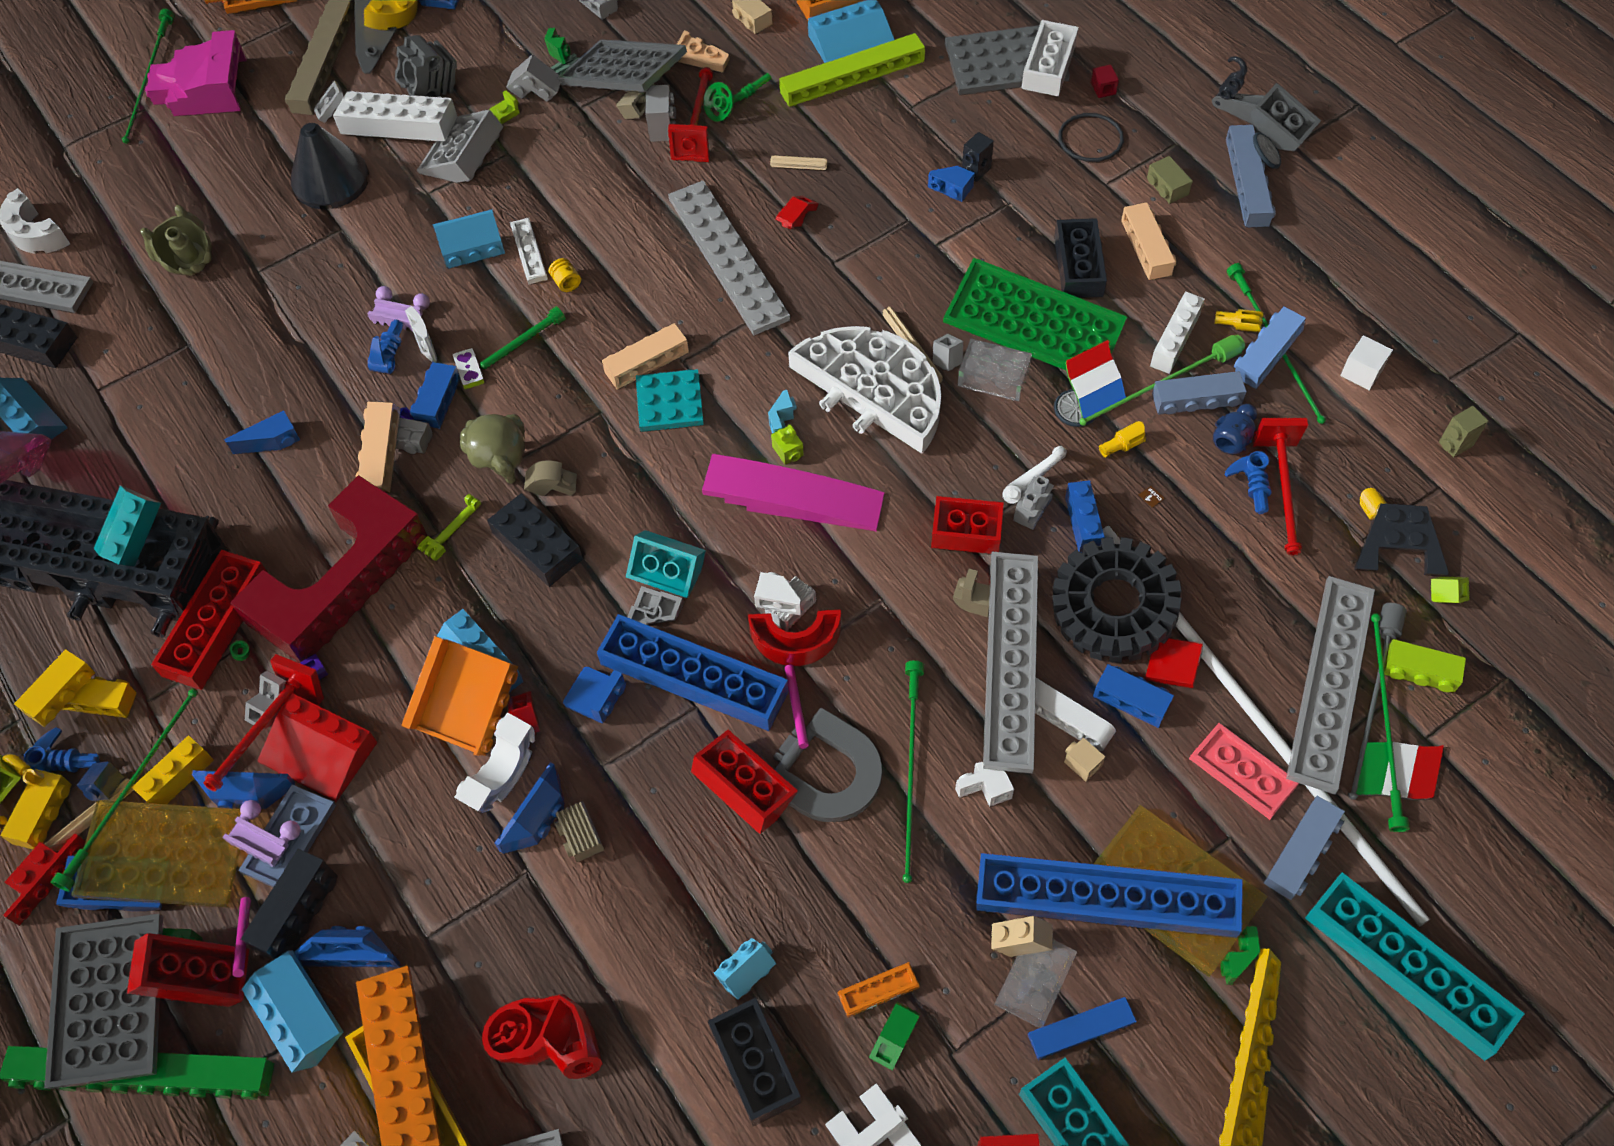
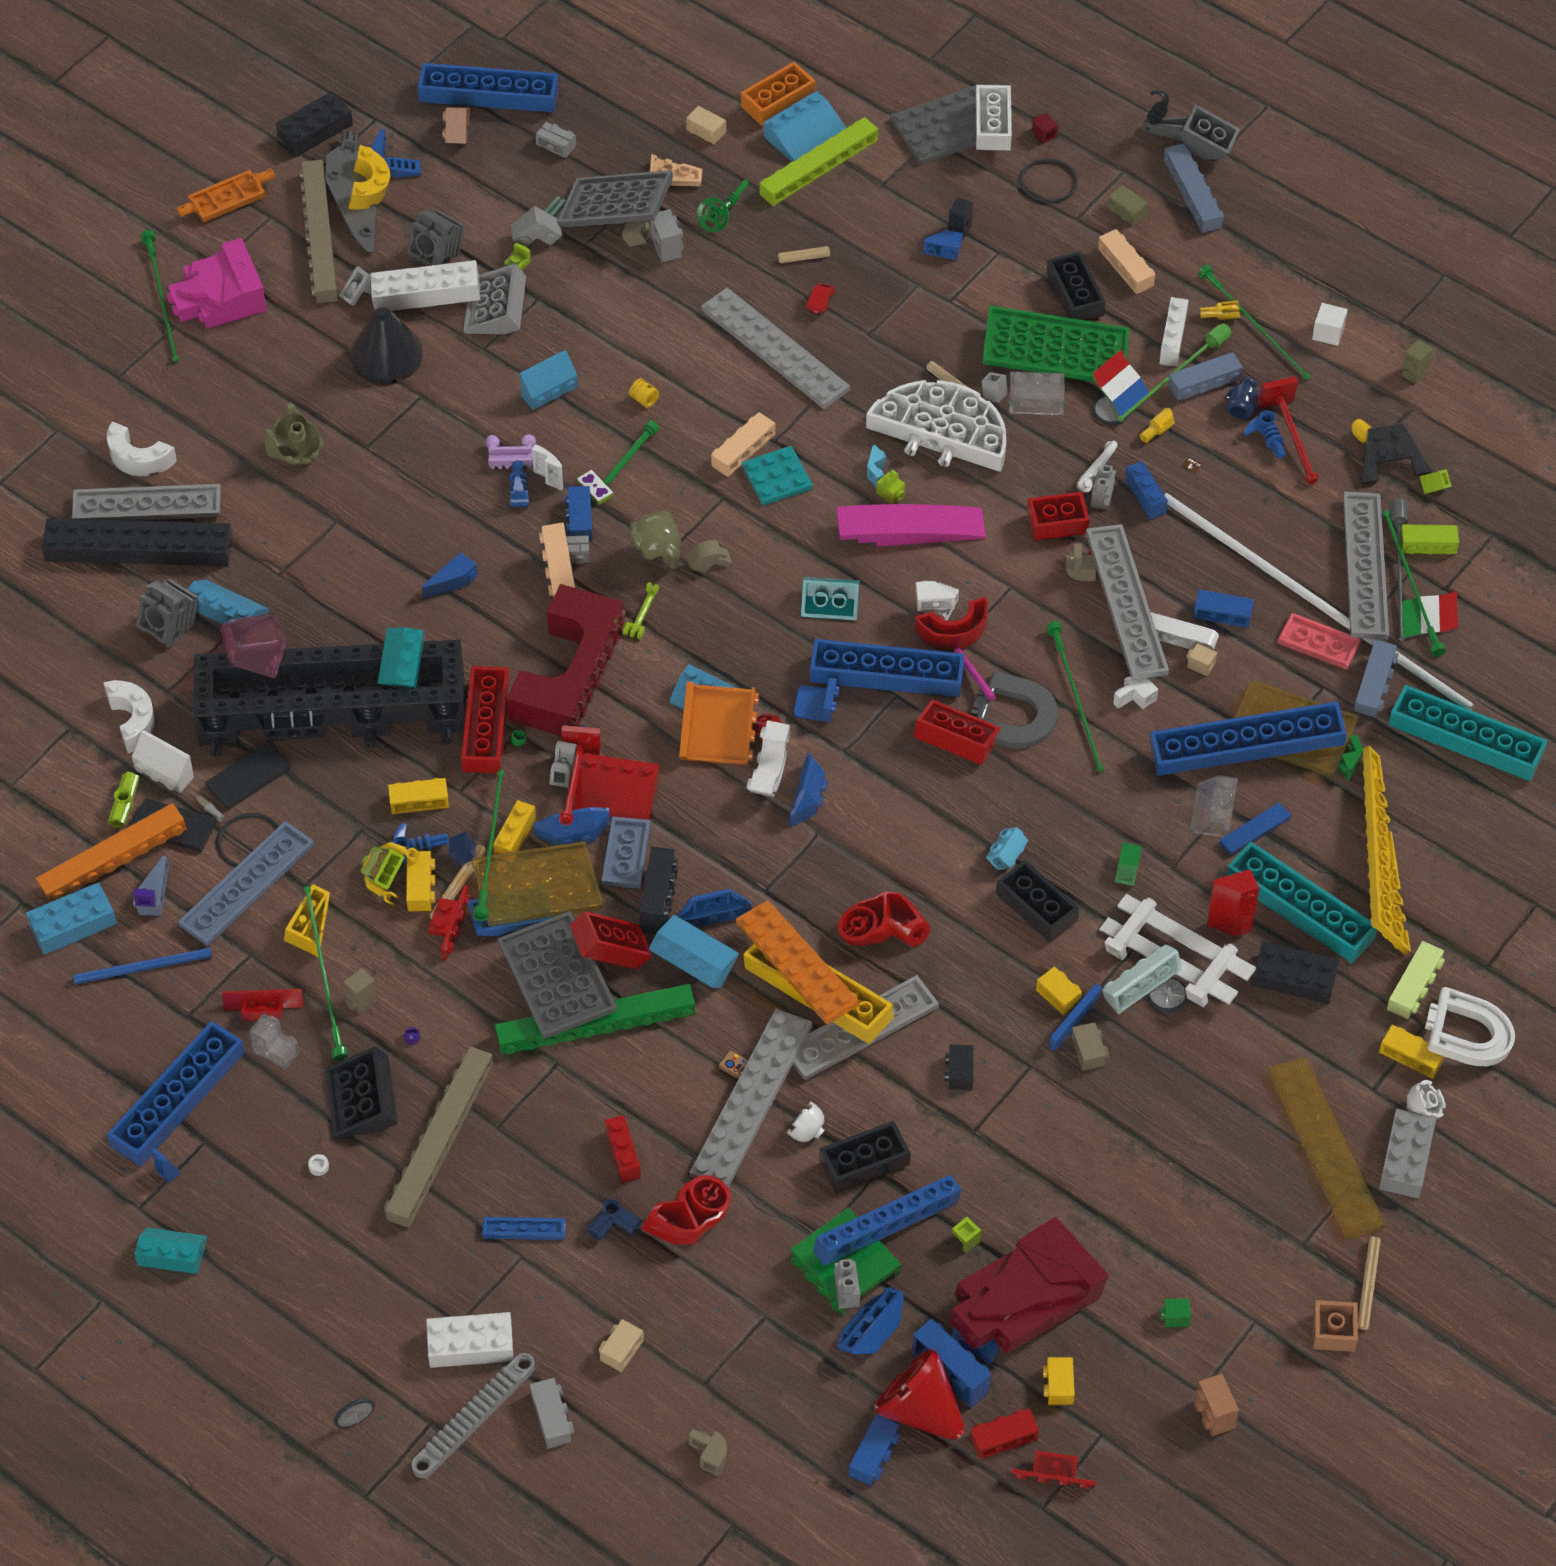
camera: 20 degrees left, 5 degrees down
yellow brick [14,649,95,727] -> none
lavender gear [223,800,301,867] -> none
dark pink bar [233,897,251,977] -> none
black brick [487,493,583,587] -> none
white tile [510,218,548,285] -> none
green slope [544,28,571,64] -> none
dark tan brick [555,801,604,862] -> none
light grey slope [627,586,685,624] -> none
red tile [668,67,713,162] -> none
orange plate [837,962,920,1018] -> none
tan brick [992,916,1053,957] -> none
black tyre [1053,537,1182,663] -> none
red tile [1145,639,1203,688] -> none
medium blue brick [1234,307,1306,389] -> none
wheel [1253,132,1281,169] -> none

